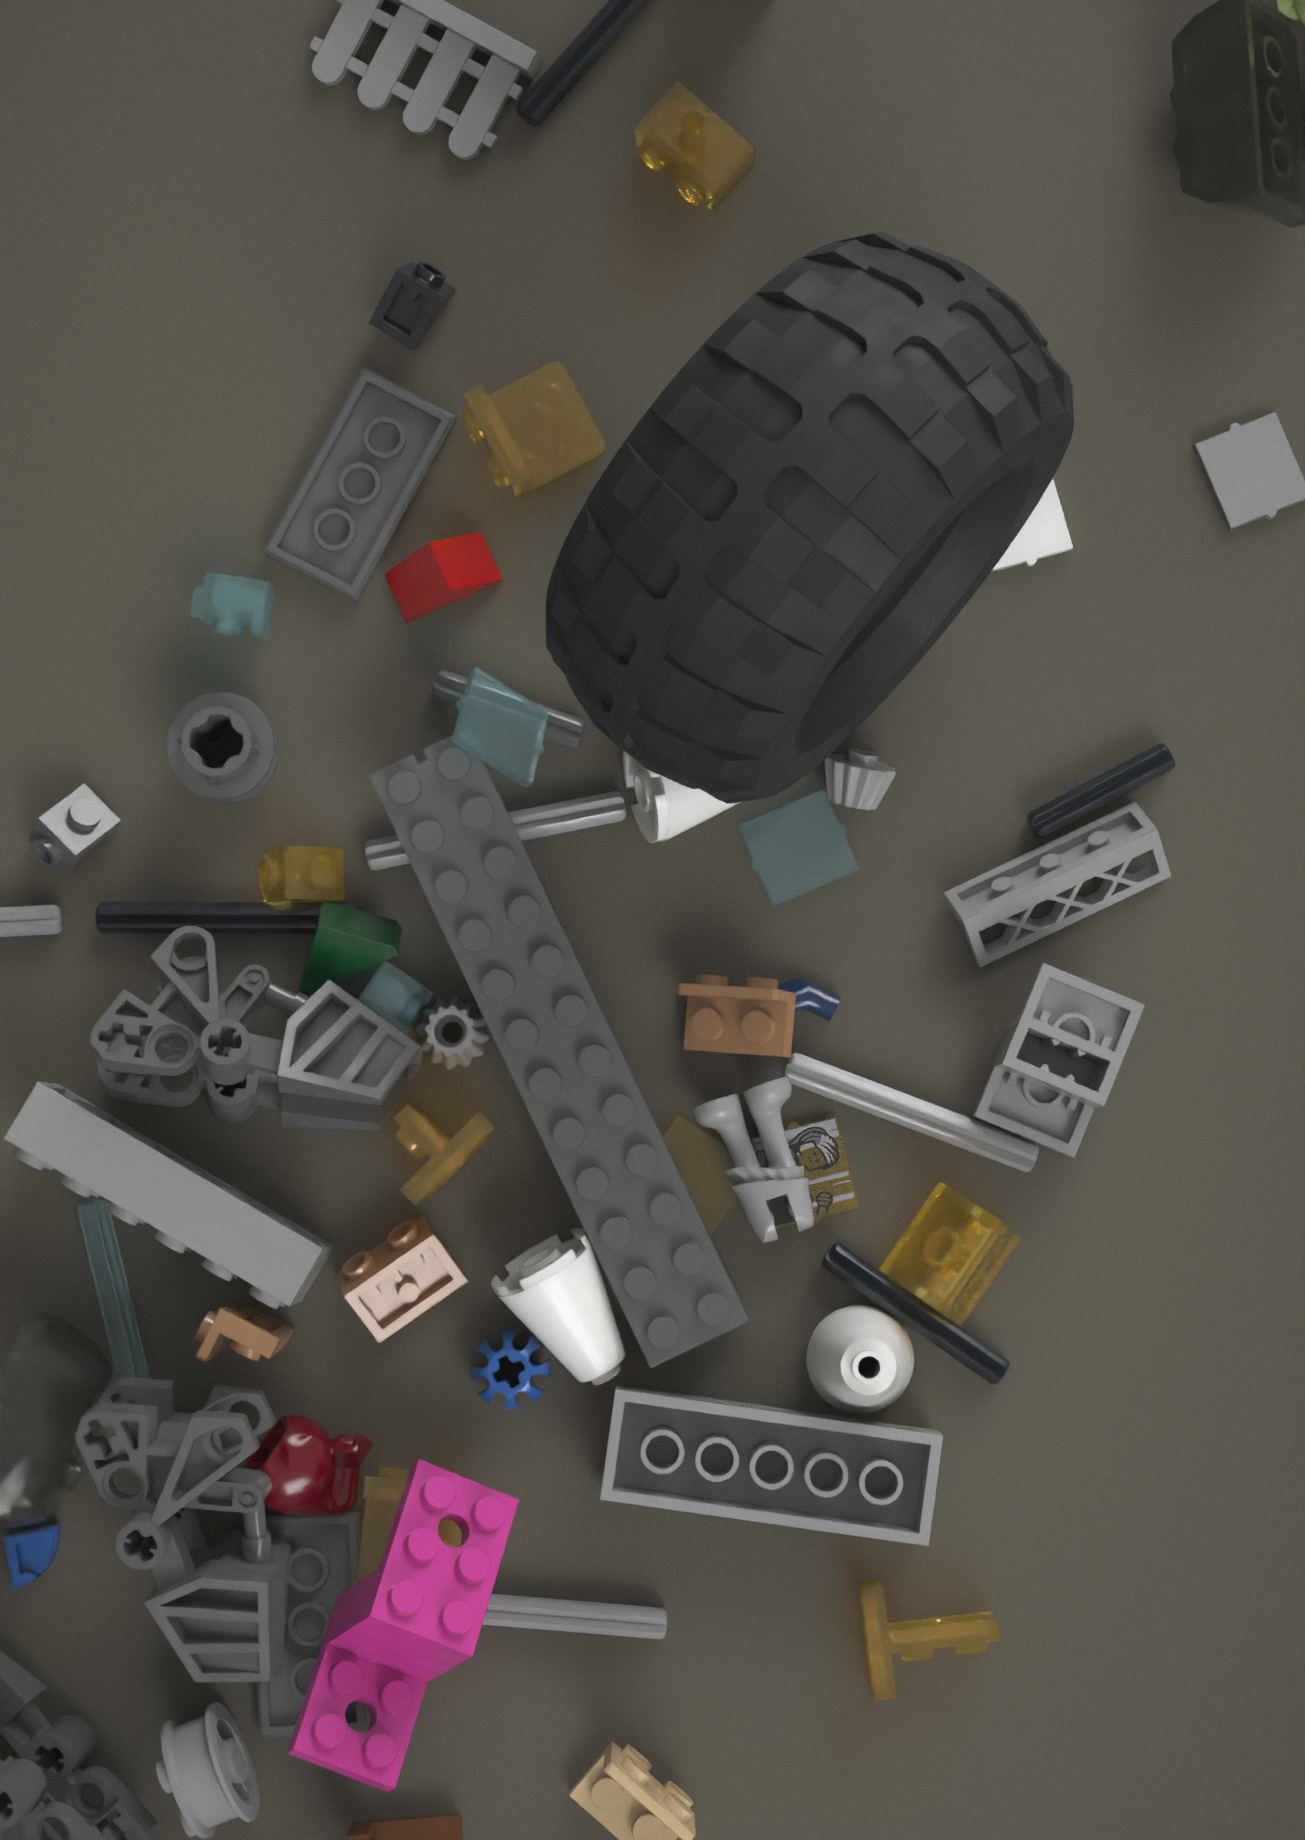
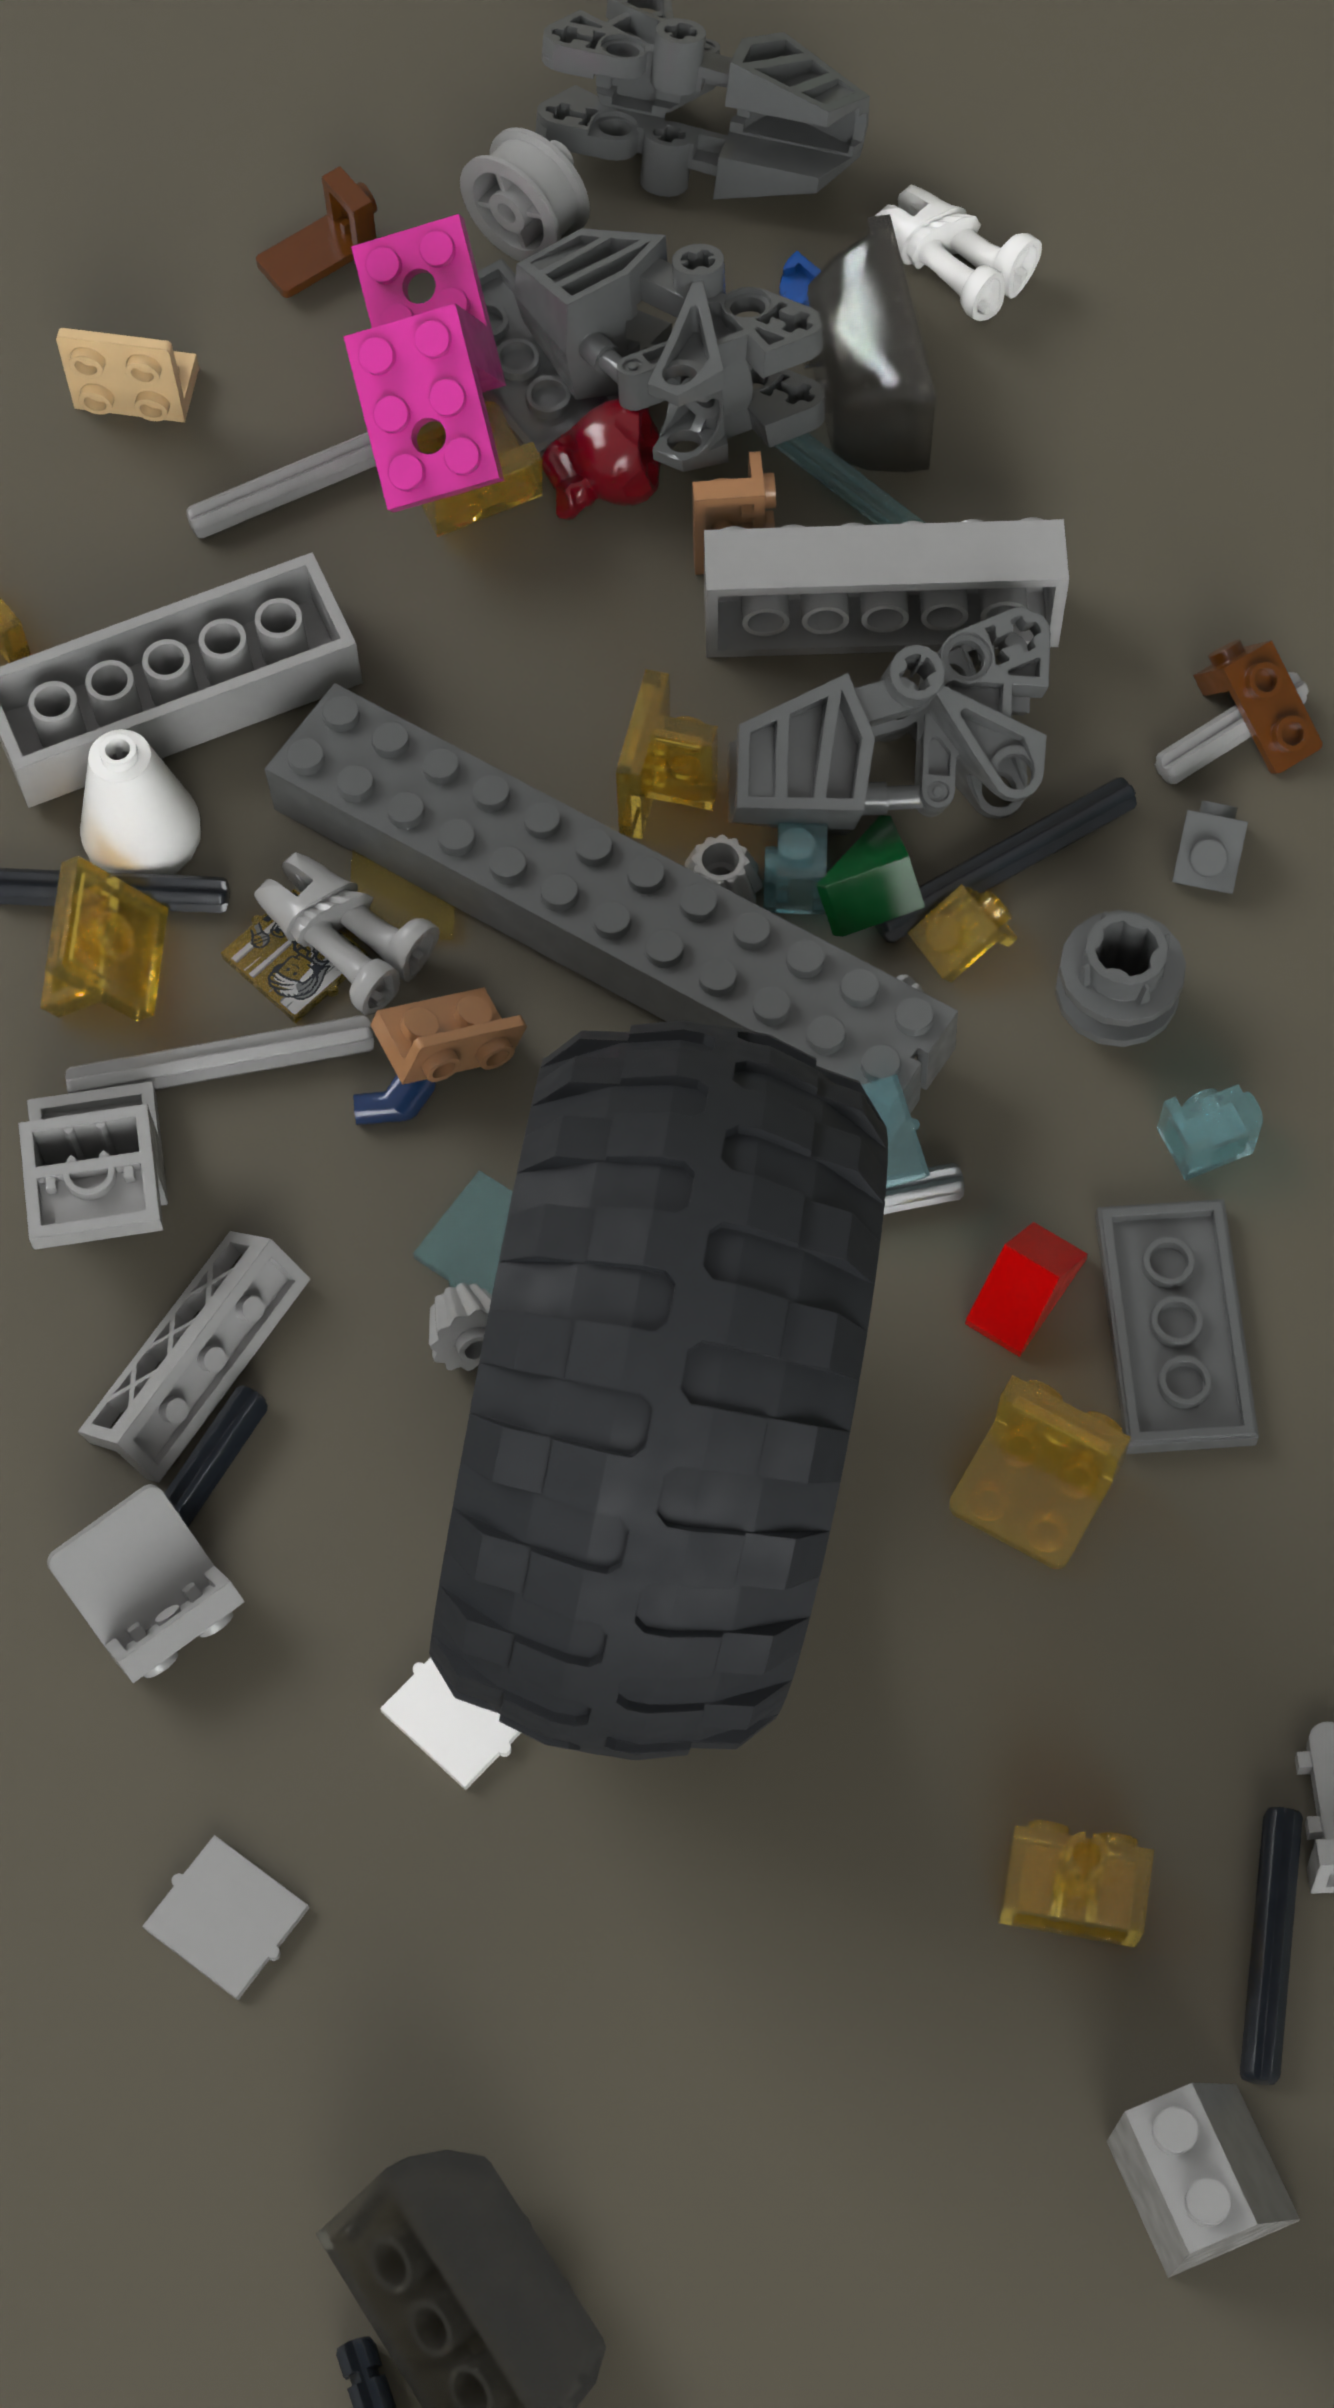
camera: 150 degrees right, 20 degrees down
bracket [336,1215,468,1343] -> none
black bracket [369,261,456,351] -> none
blue piece [470,1329,551,1411] -> none
white cone [491,1228,626,1385] -> none
none -> light grey bracket [47,1484,245,1683]

